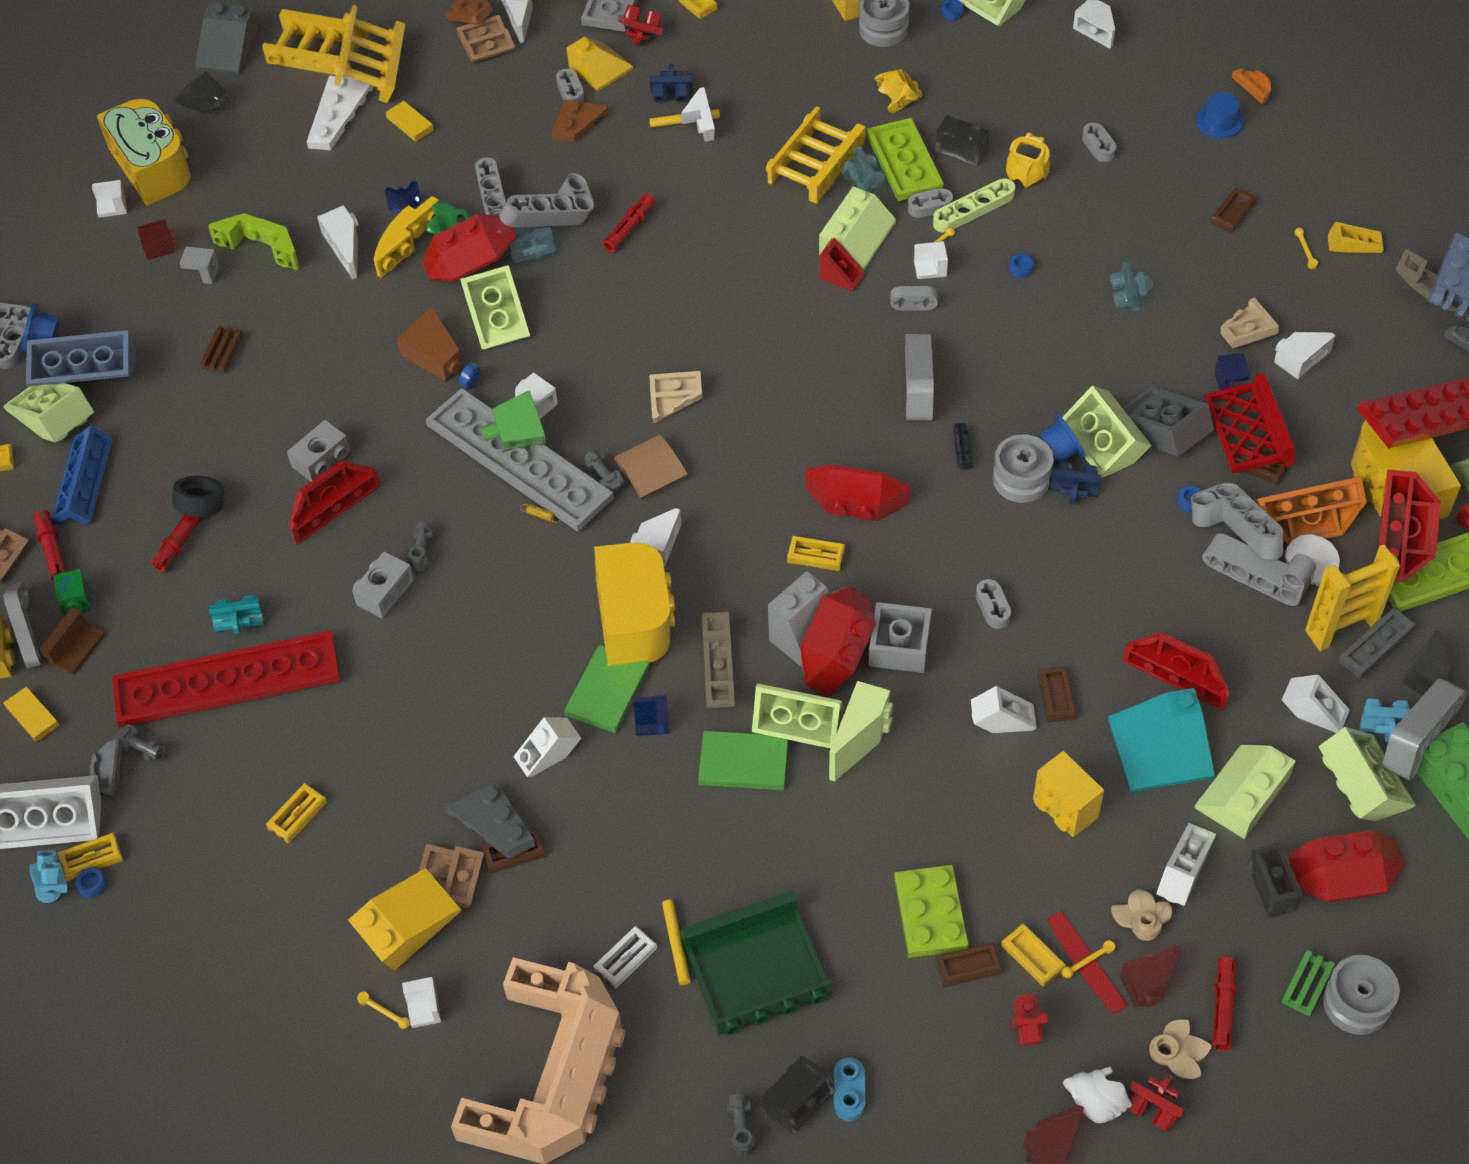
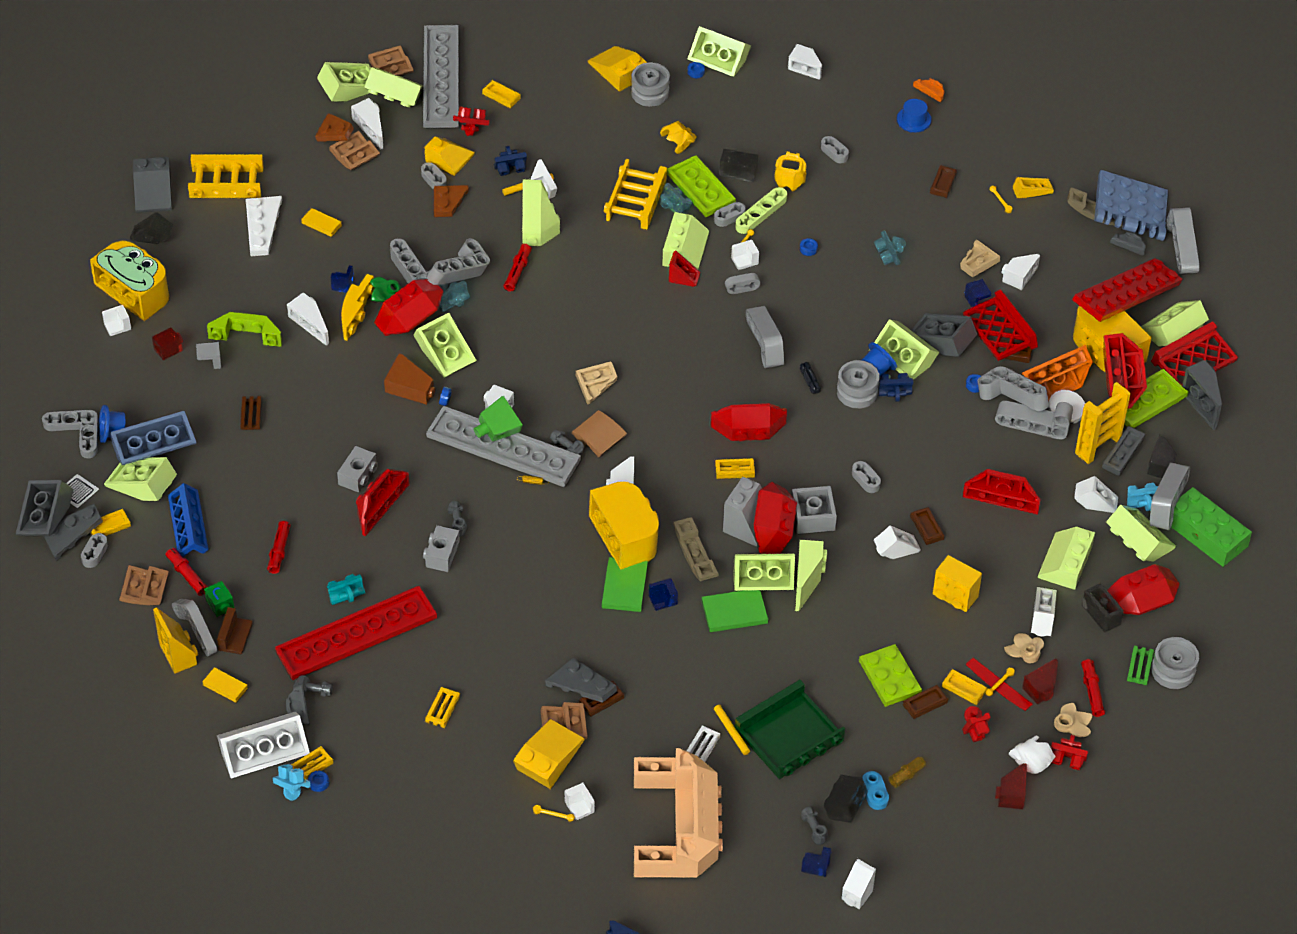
camera: 20 degrees left, 5 degrees down
black tyre [172,475,224,517] -> none
yellow fence [332,5,405,103] -> none
white slope [514,717,581,777] -> none
teal slope [1108,688,1215,793] -> none
none -> yellowish green wedge [522,179,560,246]
none -> clear yellow axle [889,757,926,788]

